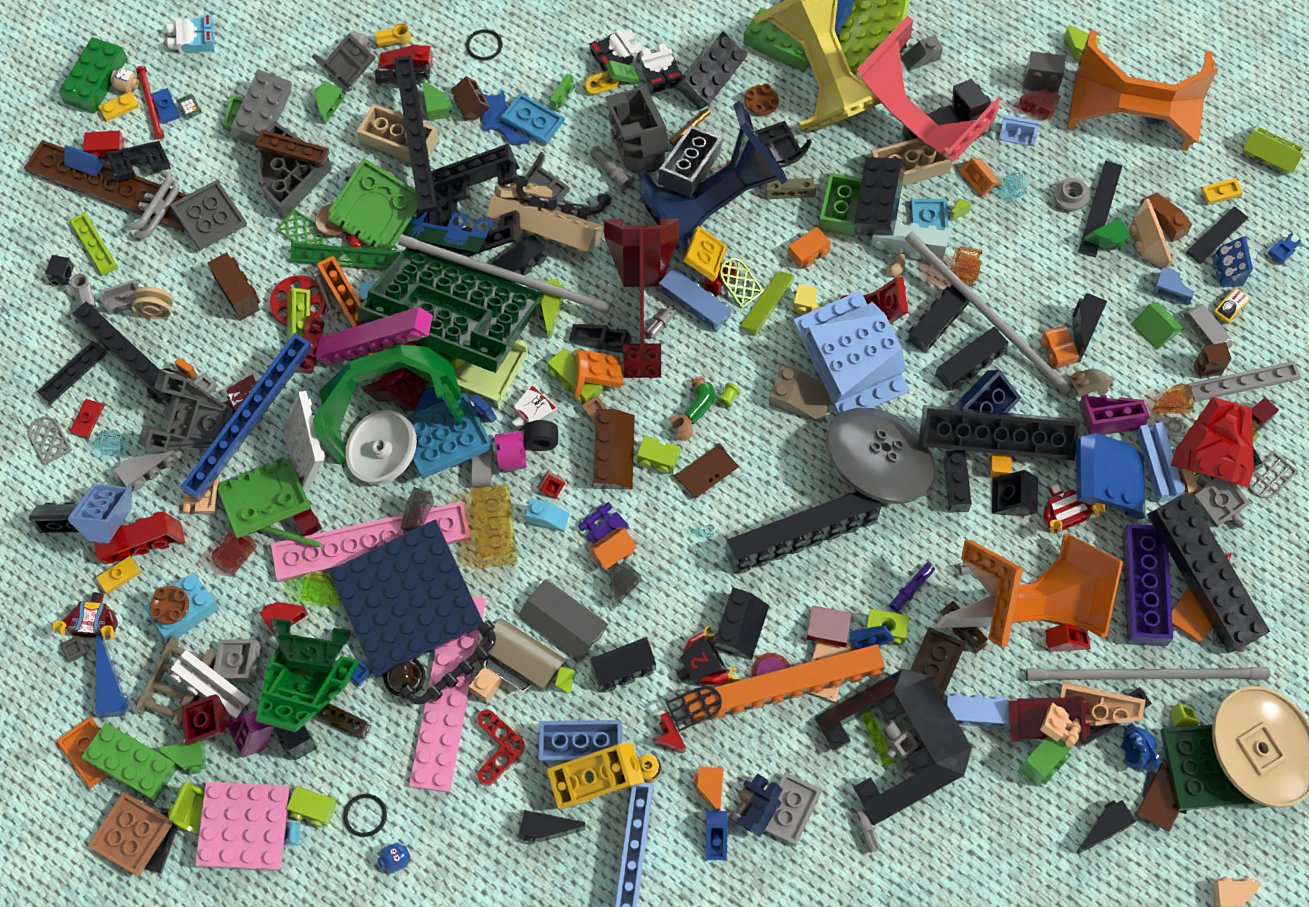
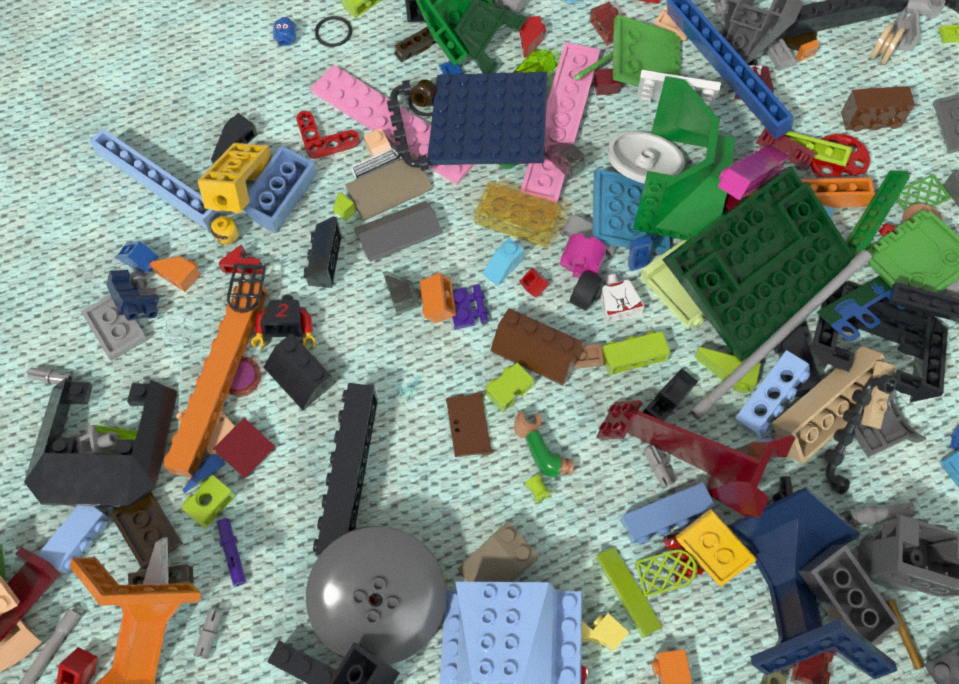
camera: 120 degrees right, 0 degrees up
orange piece [571,349,623,398] -> none
none -> light blue brick [735,350,810,438]

